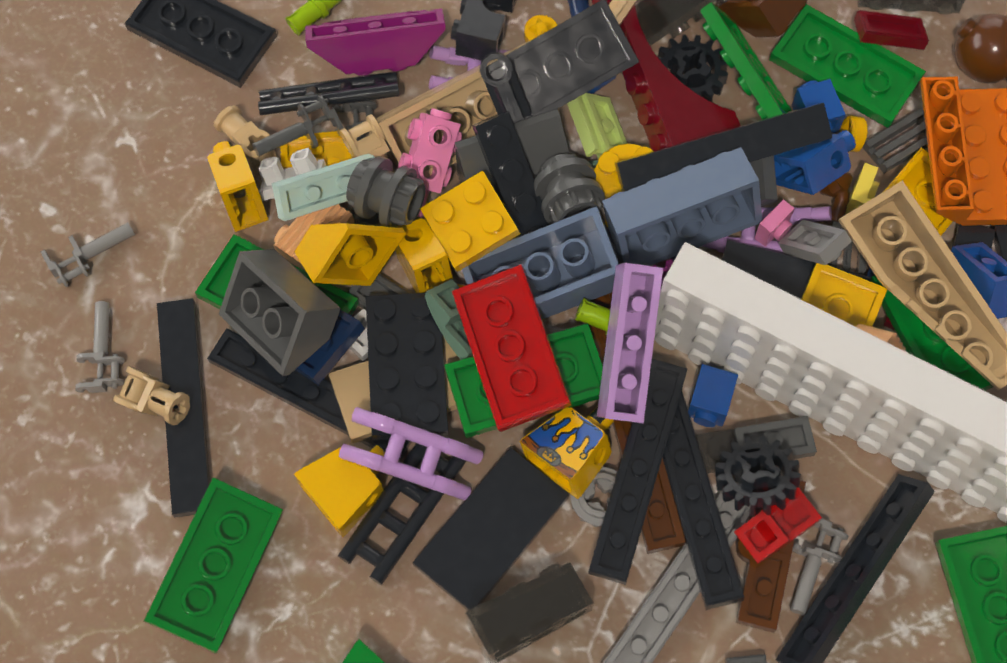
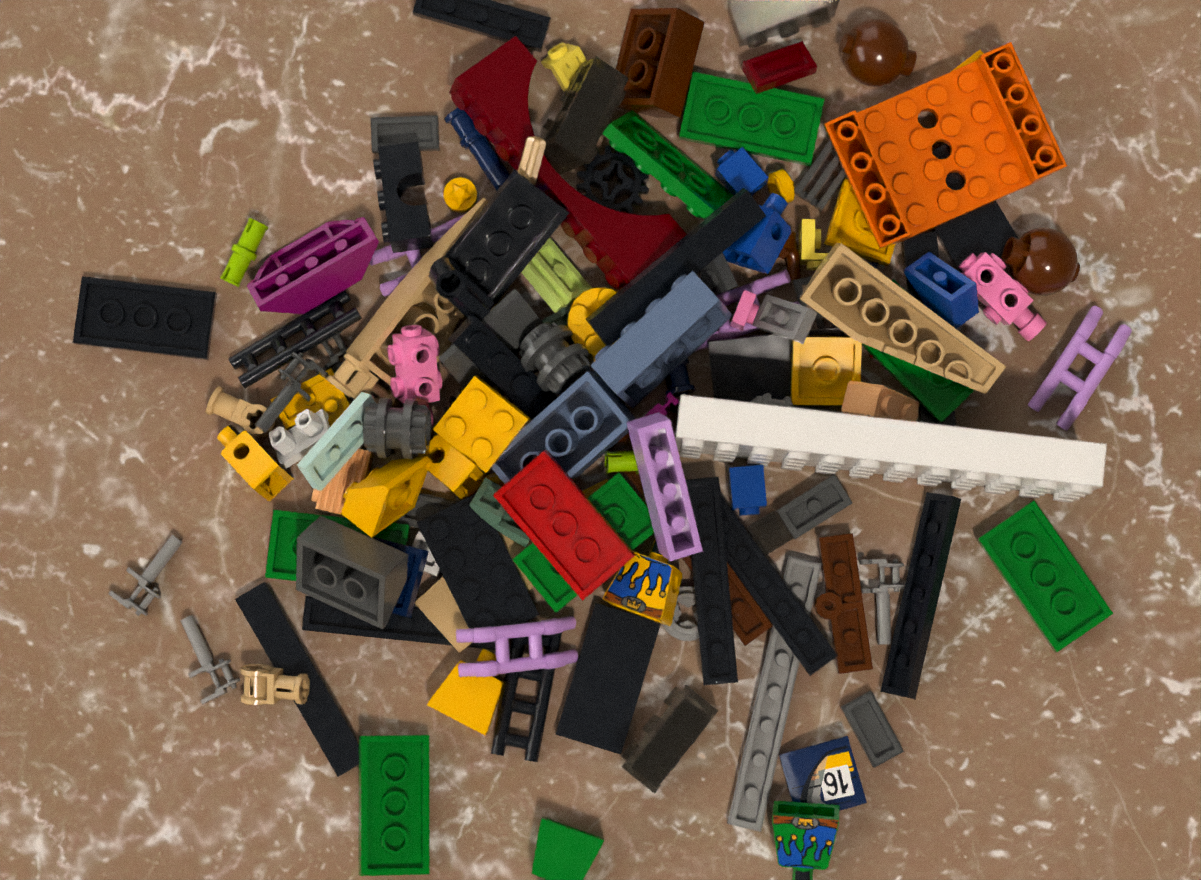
camera: 20 degrees left, 15 degrees up
black gear [715,436,801,516] -> none
red slope [734,488,823,564] -> none

